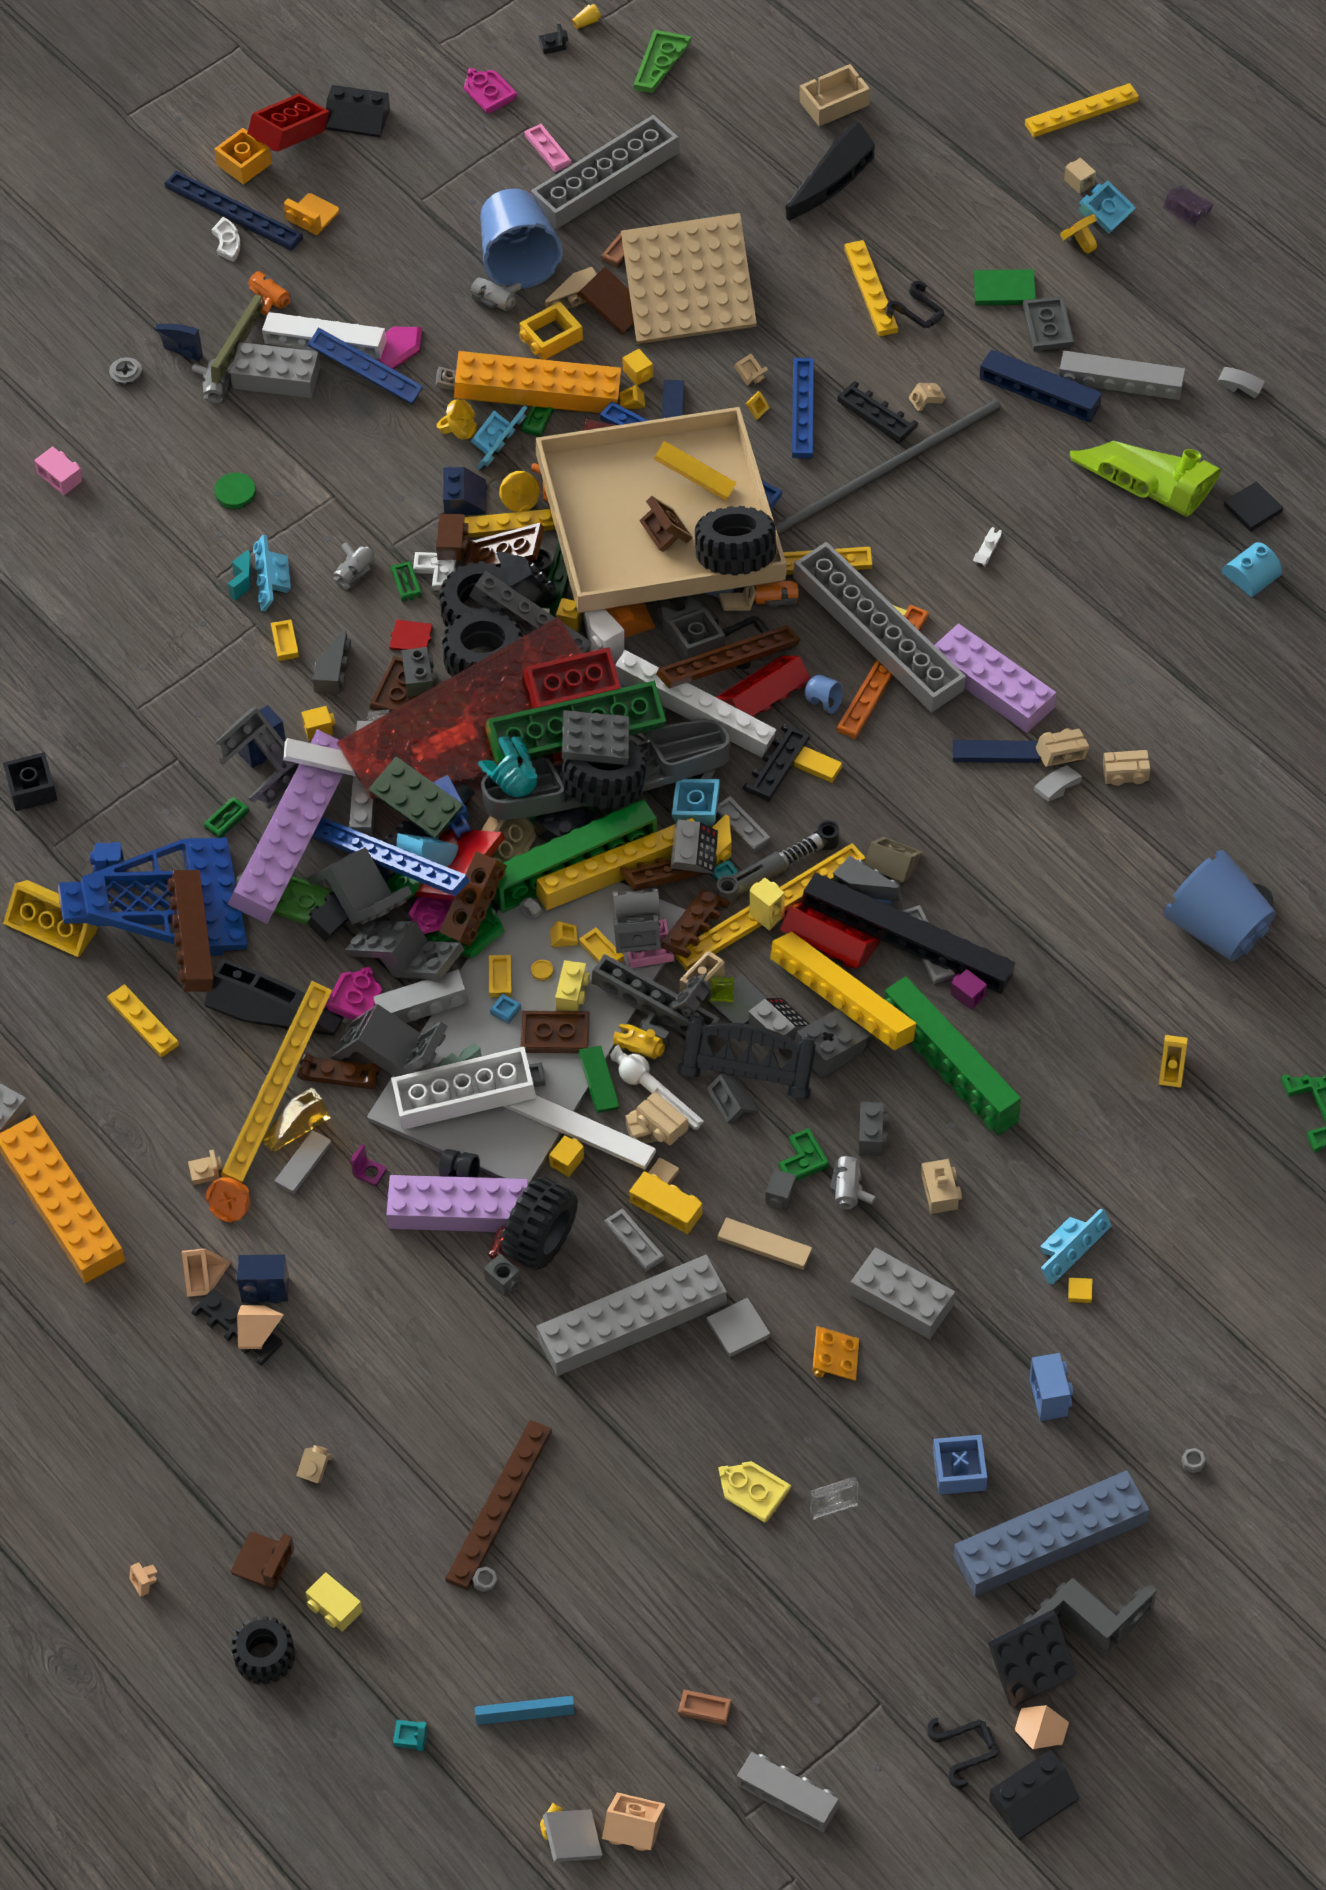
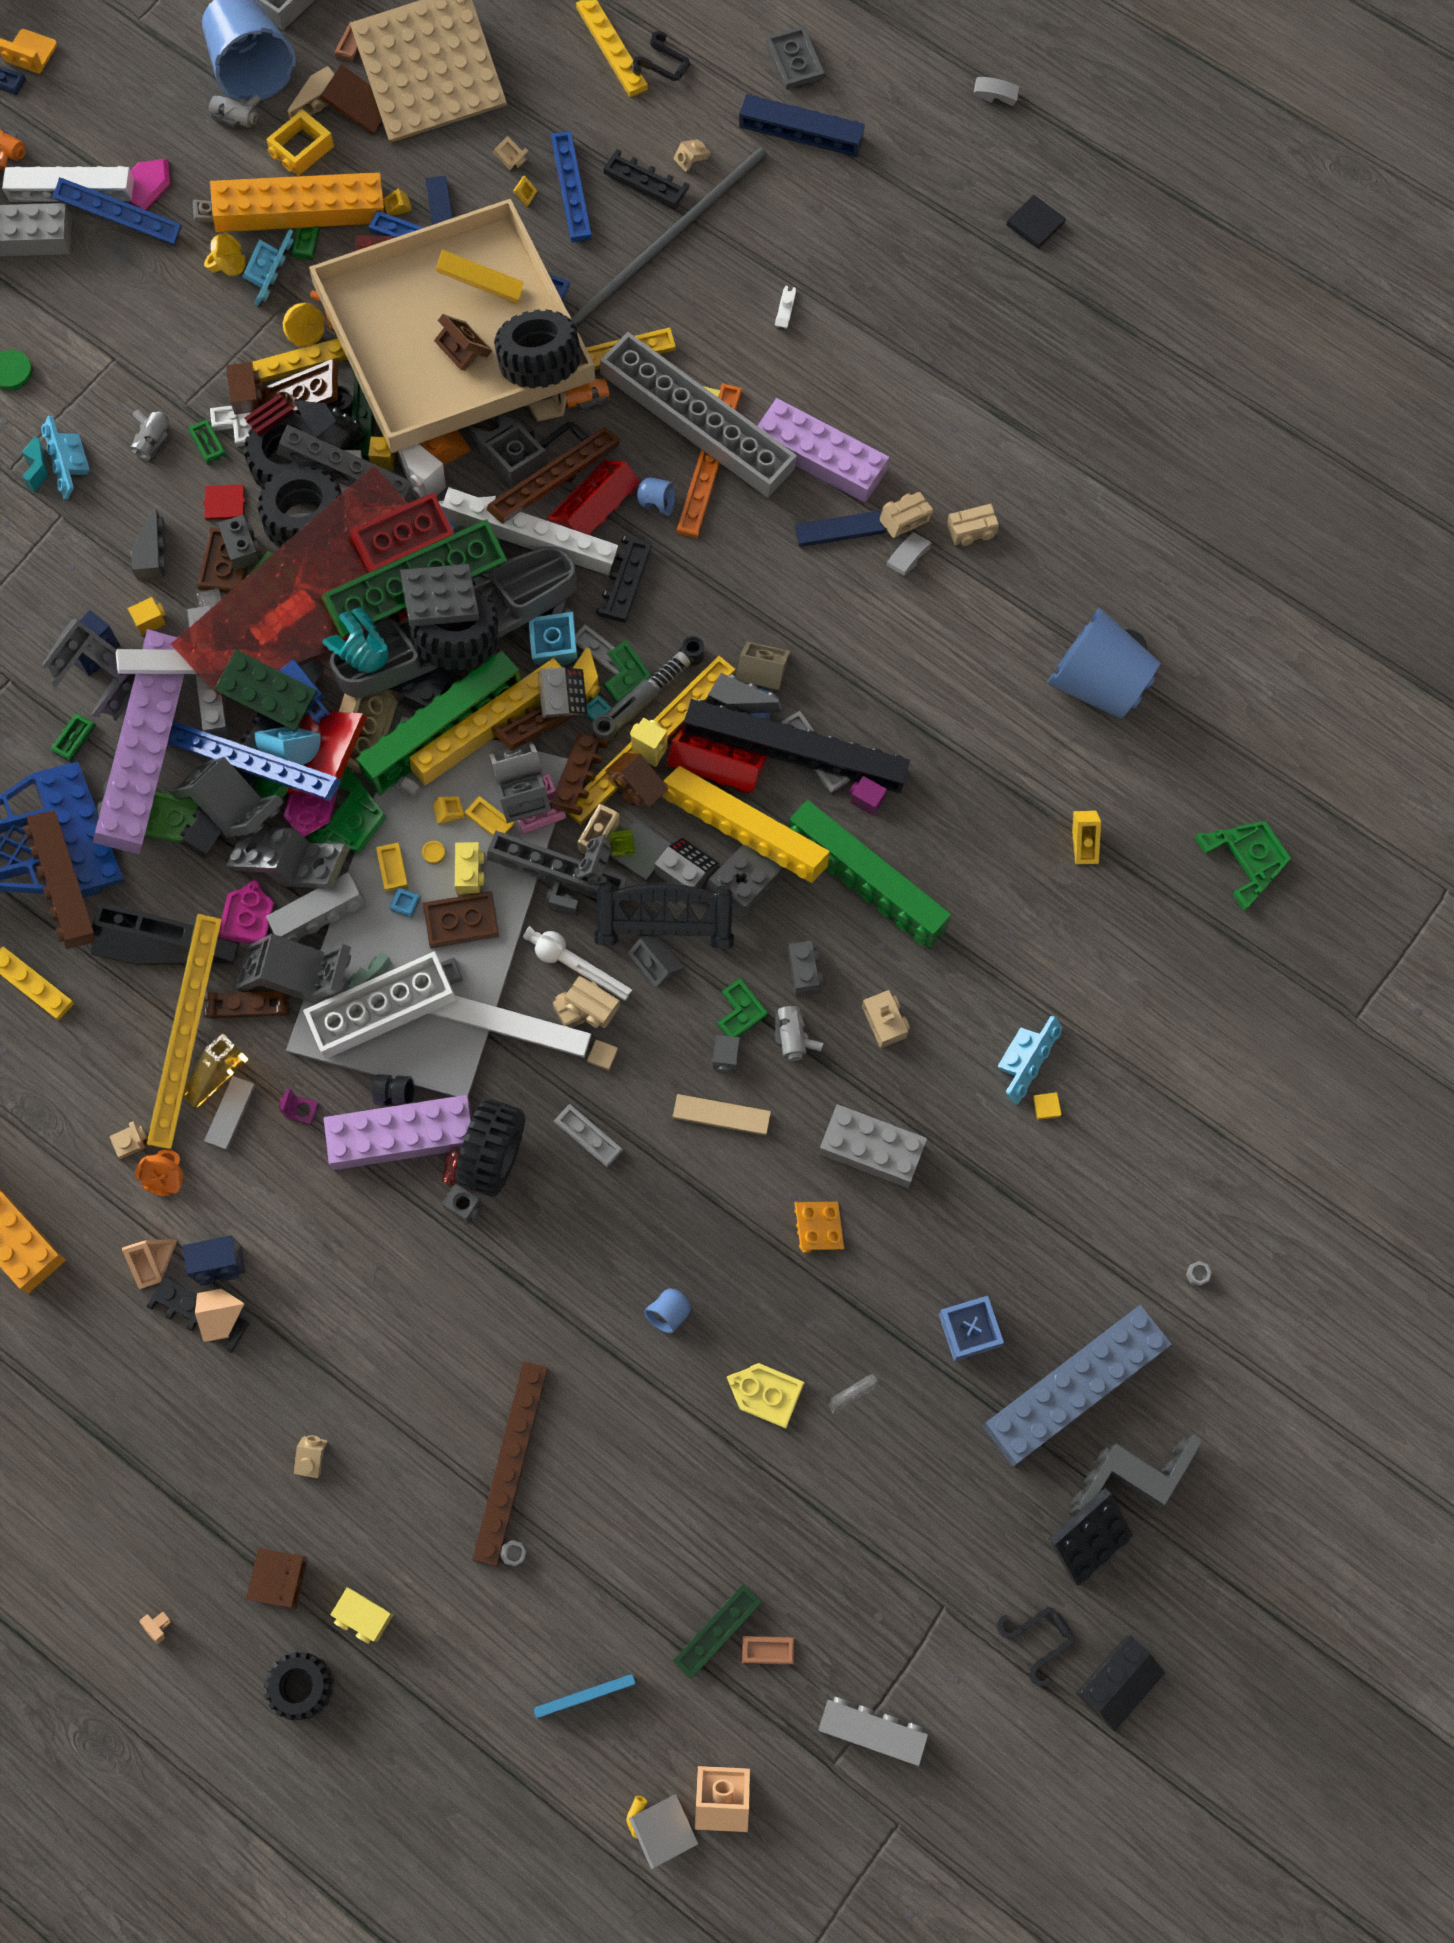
camera: 15 degrees left, 15 degrees up
yellow tile [271,619,299,661] -> none
teal tile [393,1720,428,1751] -> none
reddish brown brick [439,851,507,946] -> none
dark blue slope [443,467,486,515] -> none
light grey brick [536,1255,727,1376] -> none
yellow brick [549,1135,584,1177] -> none
green tile [578,1045,619,1113] -> none
yellow piece [613,1024,665,1059] -> none
yellow brick [622,349,653,385] -> none
yellow brick [629,1171,703,1235] -> none
light grey tile [707,1297,770,1358] -> none
yellow tile [794,746,842,783] -> none
green tile [973,269,1036,305] -> none
light nougat slope [1014,1705,1069,1749] -> none
medium blue brick [1030,1353,1073,1421] -> none
light grey brick [1059,351,1185,400] -> none
lime panel [1070,441,1221,517] -> none
medium azure brick [1222,542,1282,597] -> none
none -> dark red tile [244,394,294,437]
none -> green tile [603,640,652,703]
none -> reddish brown brick [605,753,668,807]
none -> medium blue helmet [644,1288,691,1333]
none -> dark green plate [673,1584,762,1679]

